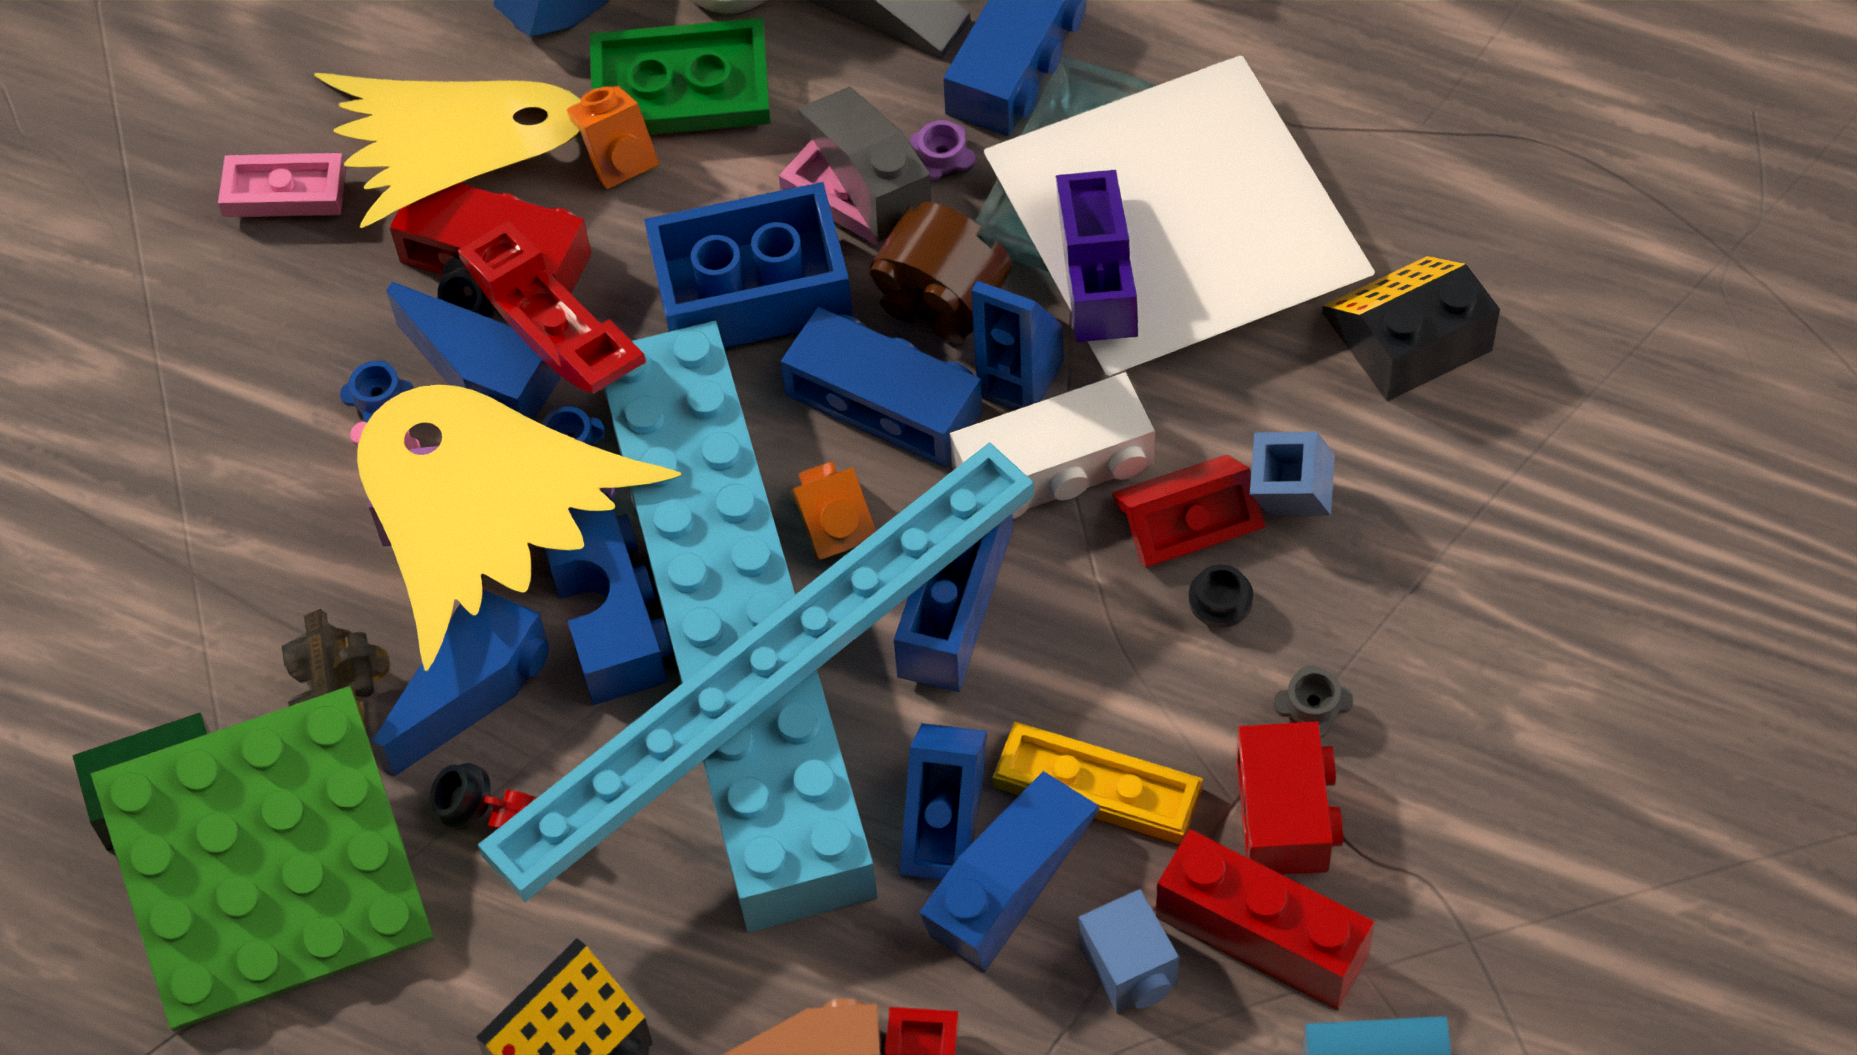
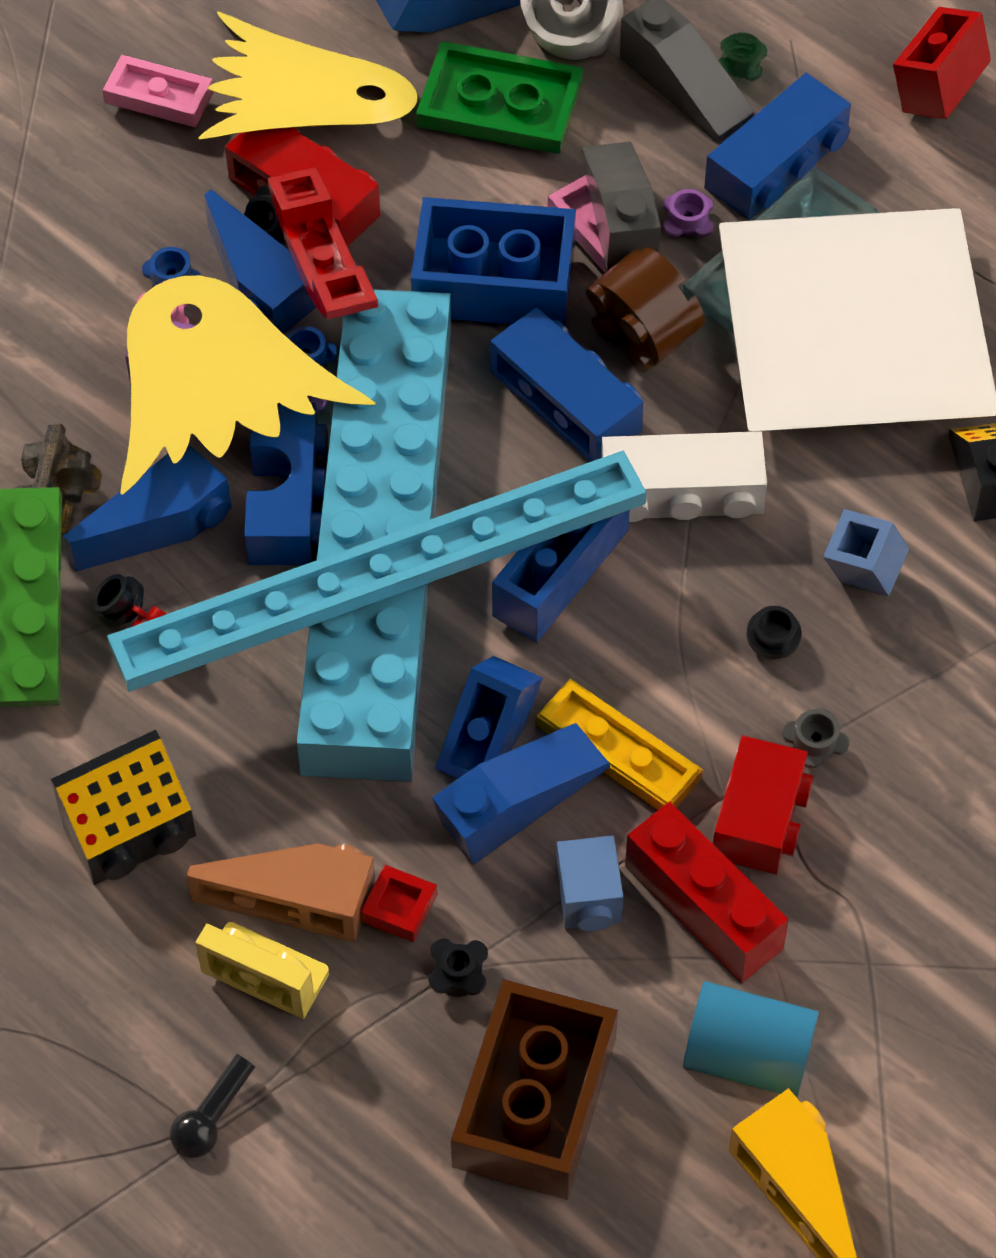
camera: 15 degrees right, 0 degrees up
orange bracket [567,86,660,189] -> none
orange bracket [788,461,876,561] -> none
blue slope [972,281,1064,410] -> none
dark purple slope [1056,169,1138,342] -> none
red panel [1112,455,1265,567] -> none

